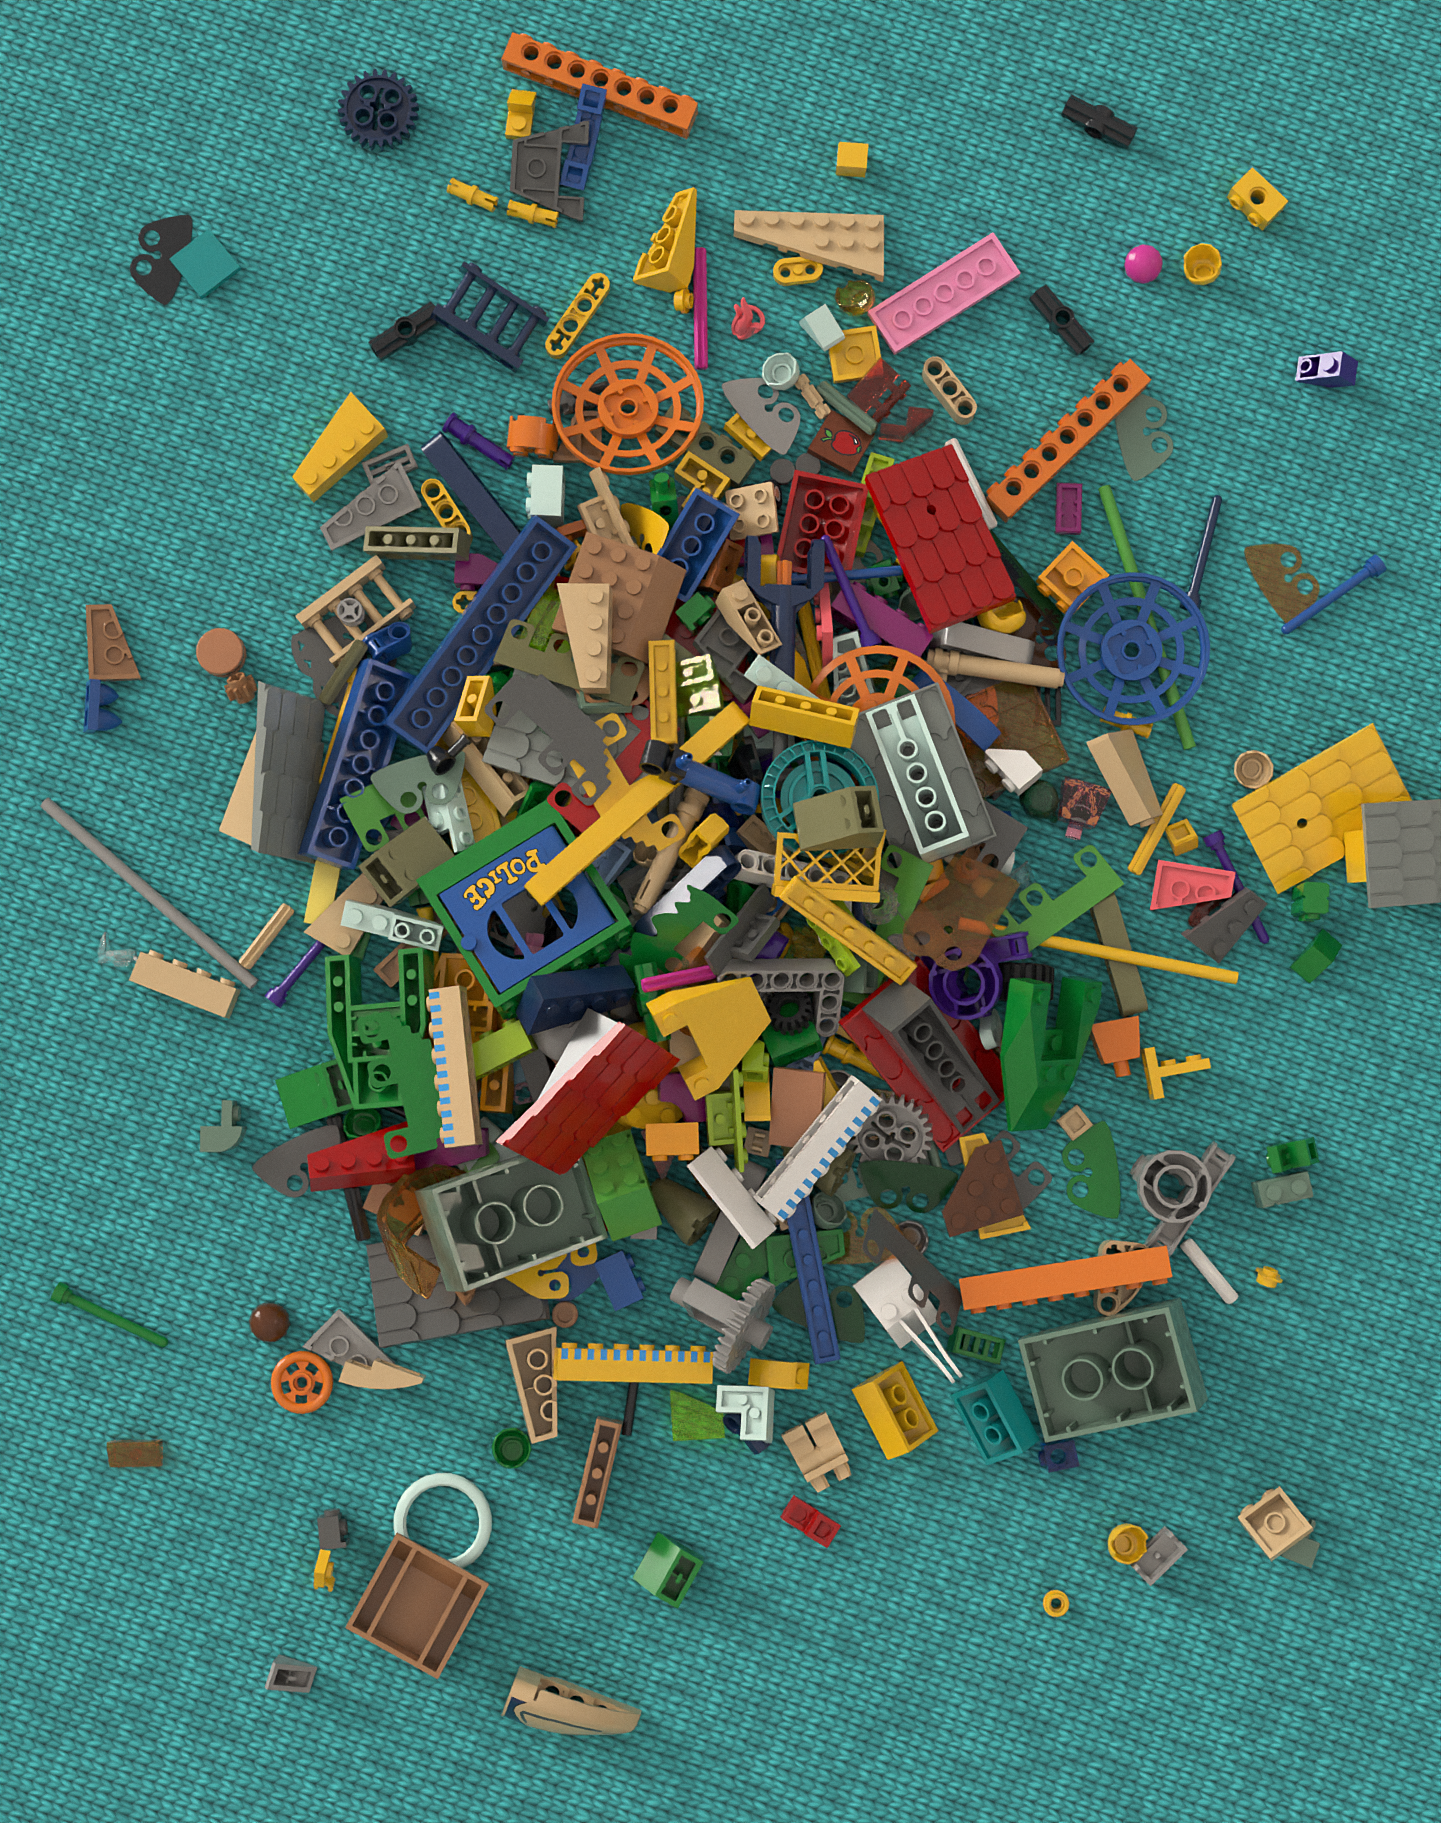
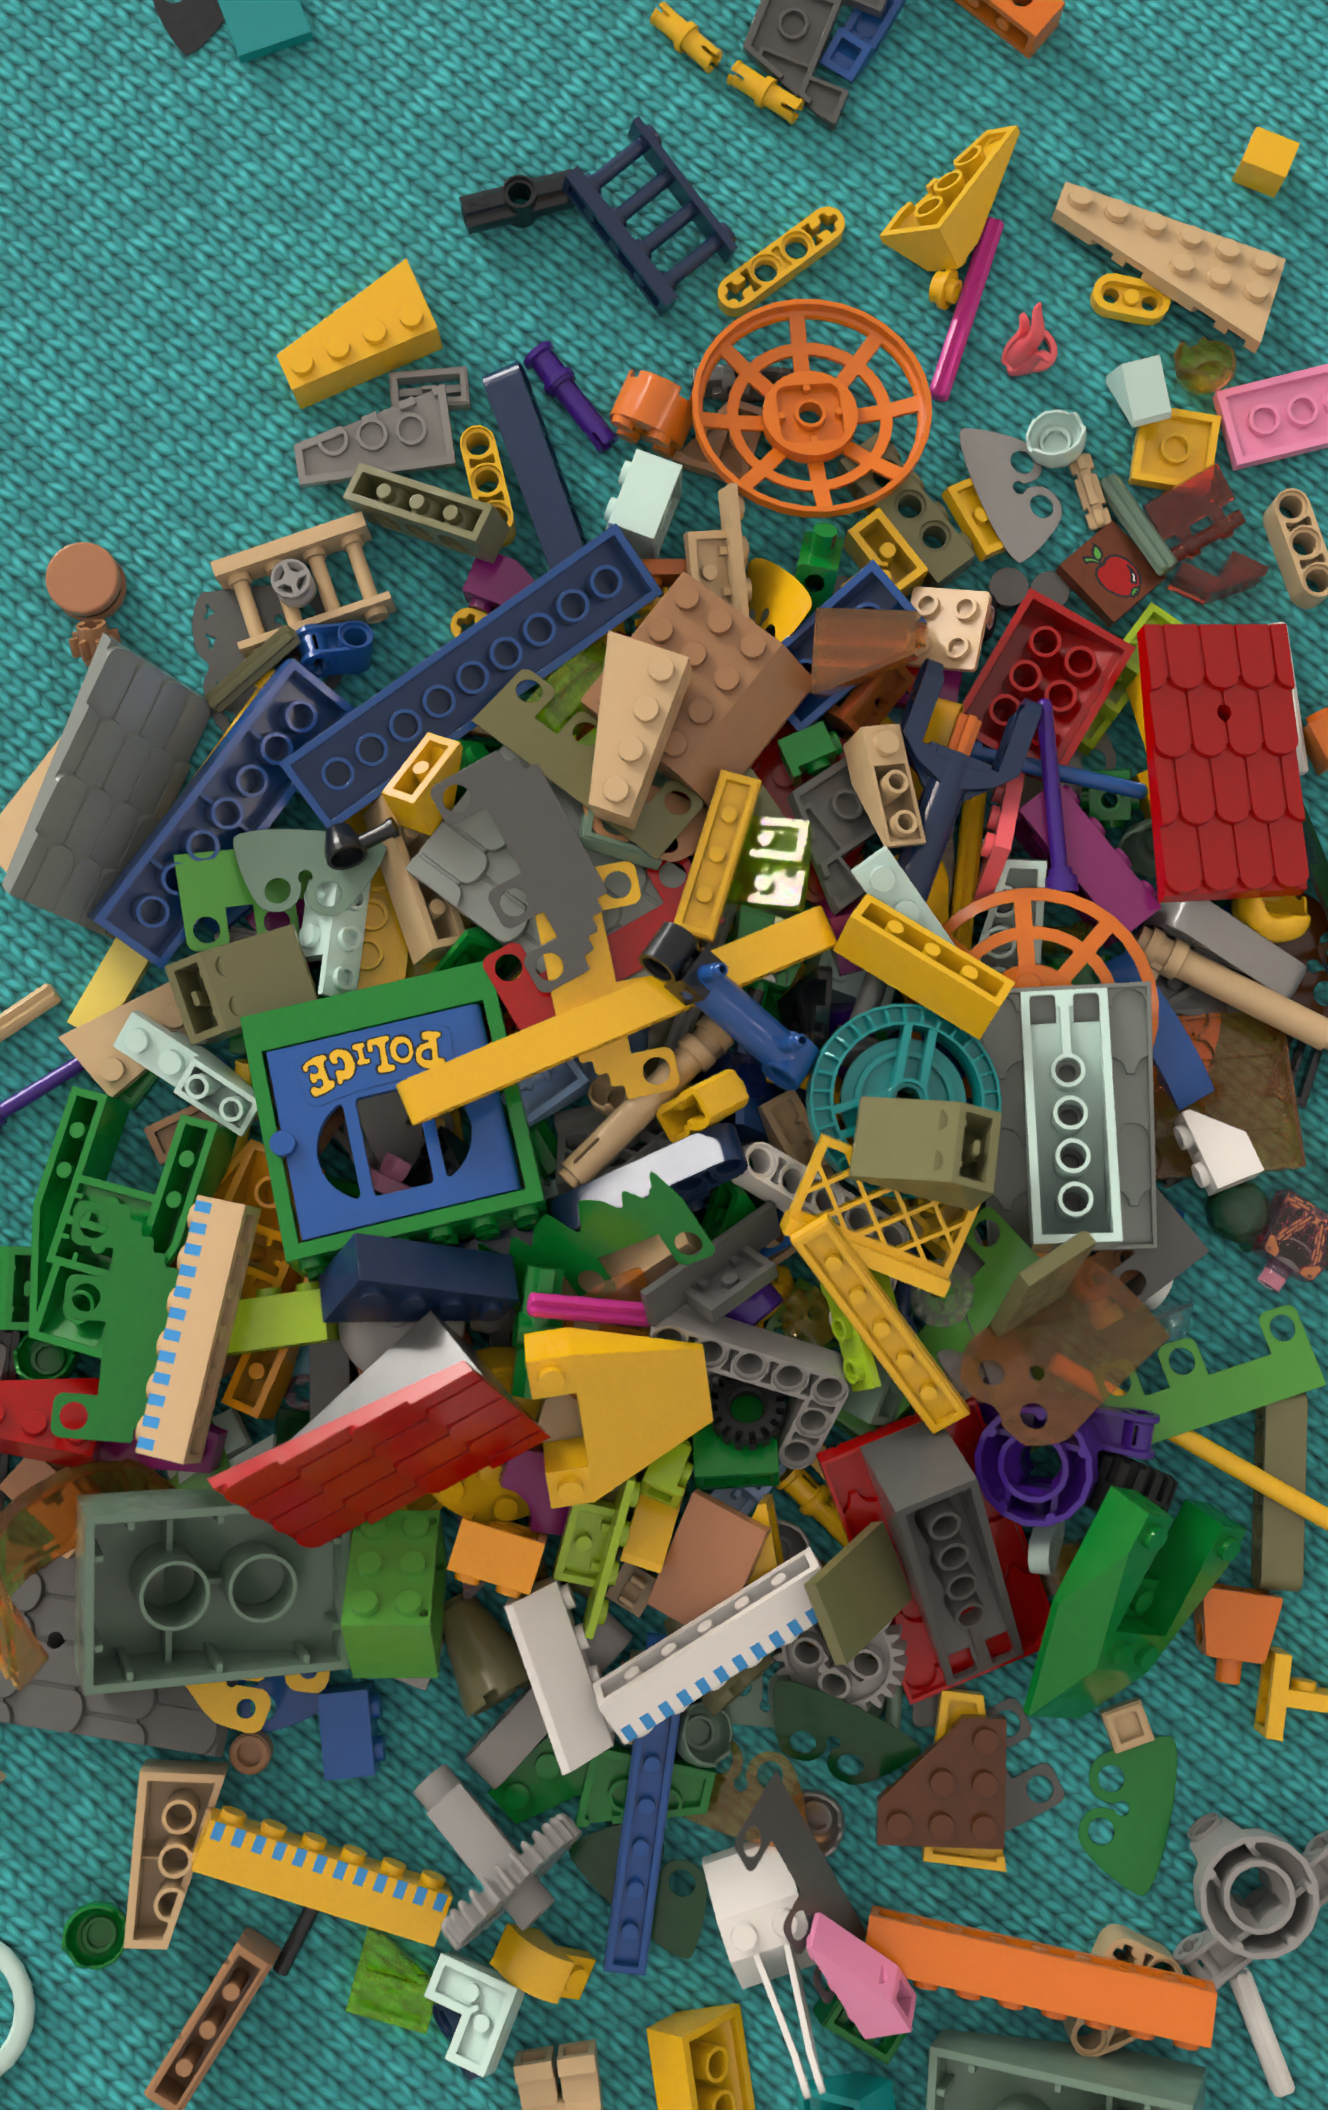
camera: 25 degrees right, 0 degrees up
none -> olive tile [804,1521,913,1665]
none -> bright pink slope [806,1912,917,2039]
none -> clear orange slope [810,608,928,698]
none -> olive tile [990,1230,1096,1338]

